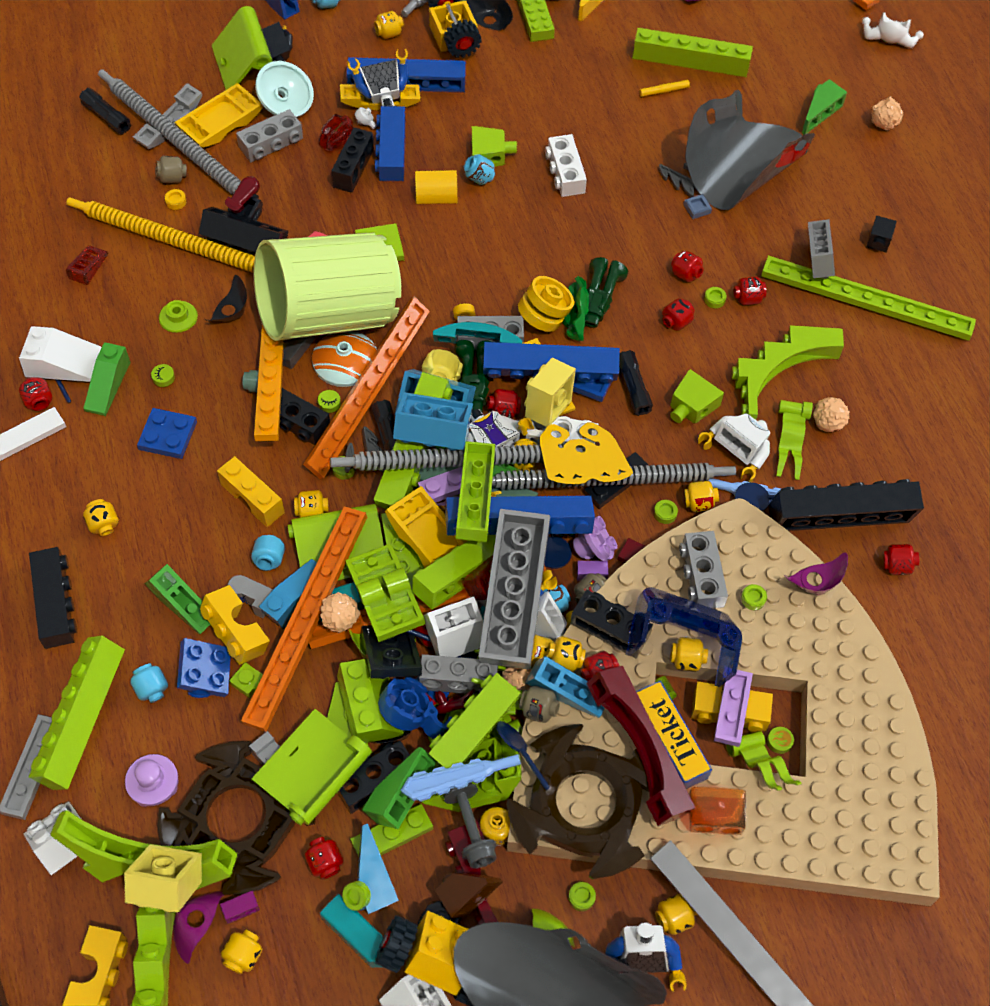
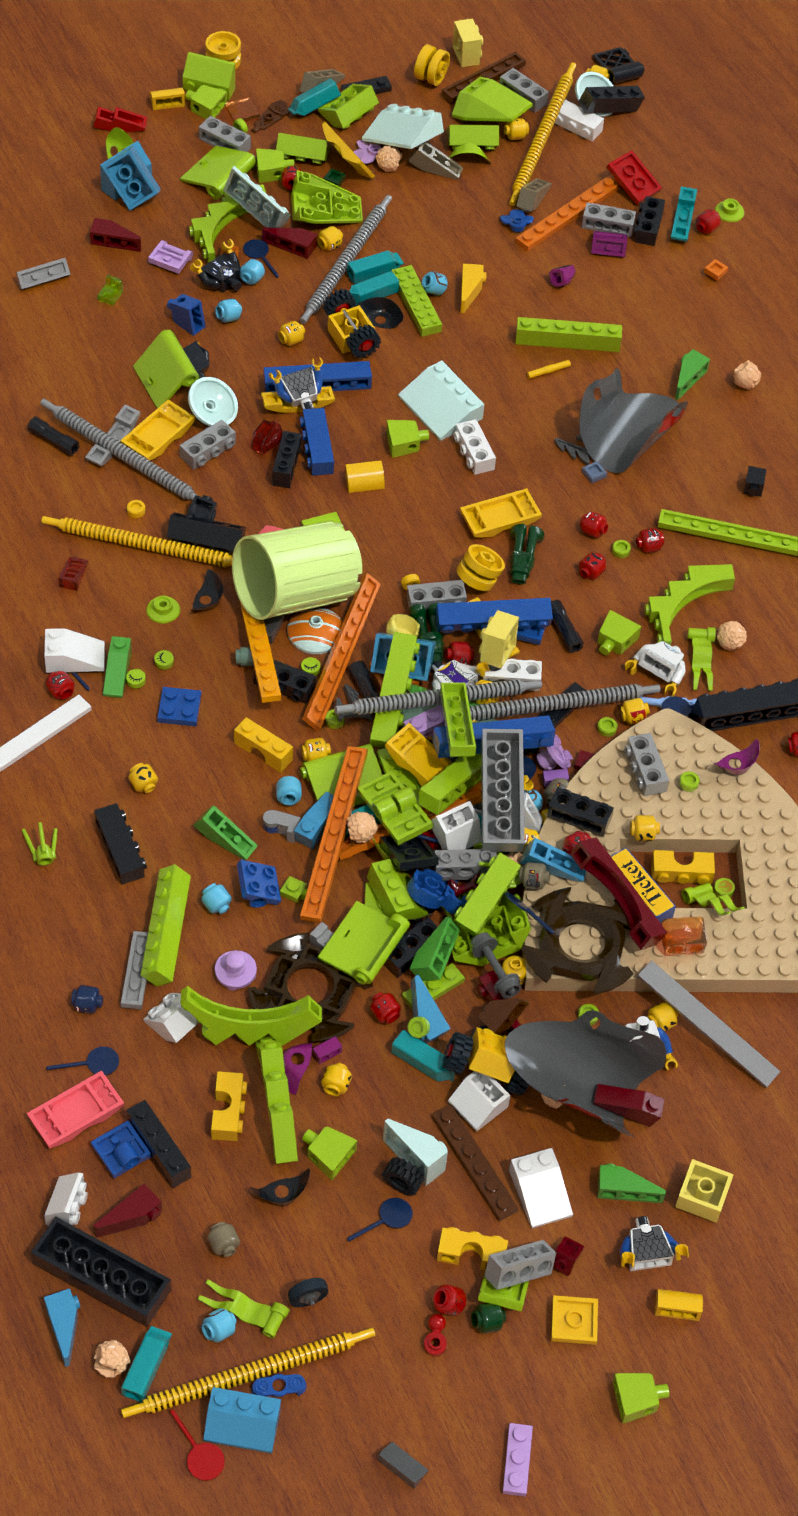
camera: 10 degrees left, 5 degrees down
light yellow brick [124,844,202,912] -> none
dark tan head [155,156,187,184] -> none
yellow arch [200,585,270,665] -> none
dark red piece [225,176,260,213] -> none
white piece [355,107,377,130] -> none
dark azure slope [393,392,473,450] -> none
light blue sword [401,754,521,802] -> none
teal slope [433,322,522,344] -> none
clear red slope [461,555,493,601] -> none
medium azure head [464,154,495,185] -> none
yellow piece [540,422,633,484] -> none
yellow head [546,636,586,672] -> none
green piece [563,276,589,341] -> none
clear blue windscreen [626,587,742,687] -> none
lavender plate [714,668,753,747] -> none
light grey brick [808,219,835,278] -> none
white piece [862,12,924,48] -> none
none -> lime tile [126,669,146,689]
none -> light aqua slope [398,360,484,441]
none -> yellow slope [460,488,542,538]

